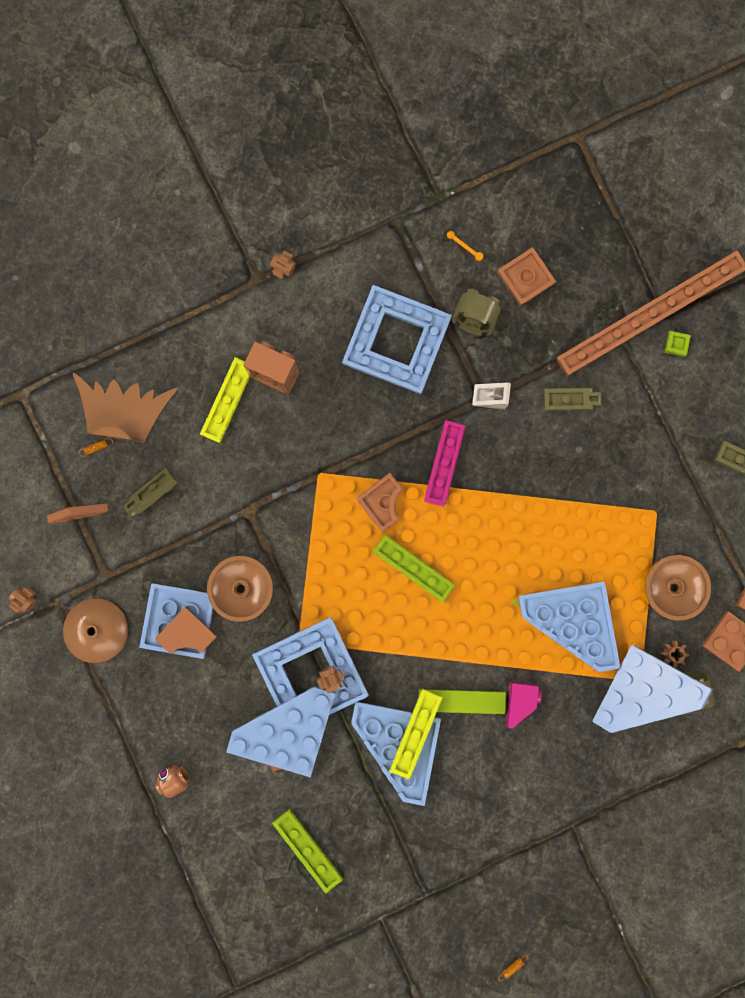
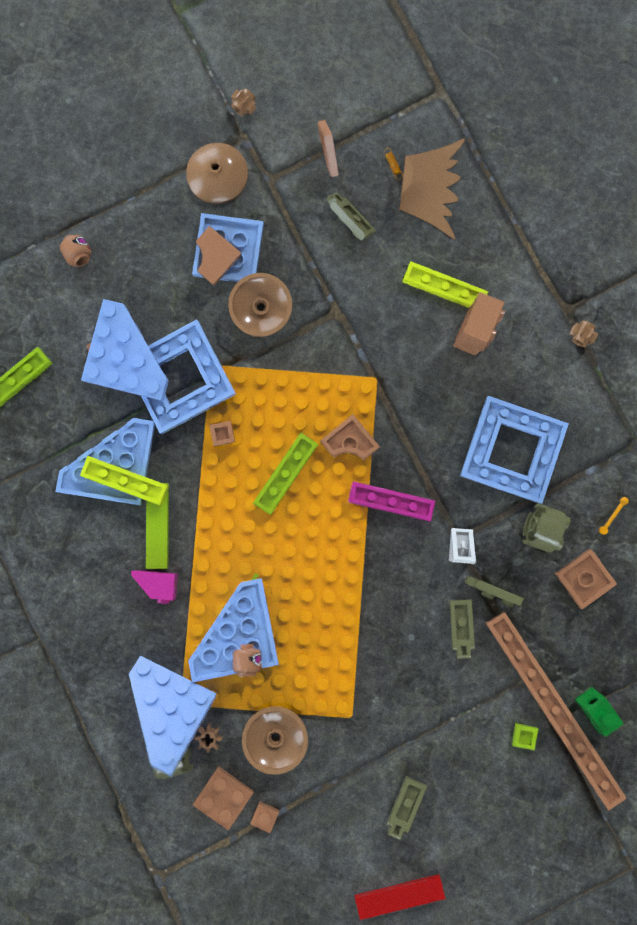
camera: 90 degrees right, 0 degrees up
medium nougat gear [316,666,345,693] -> none
none -> nougat plate [210,421,236,447]
none -> nougat head [233,644,262,677]
none -> olive hinge [464,576,524,608]
none -> green torso [574,687,623,737]

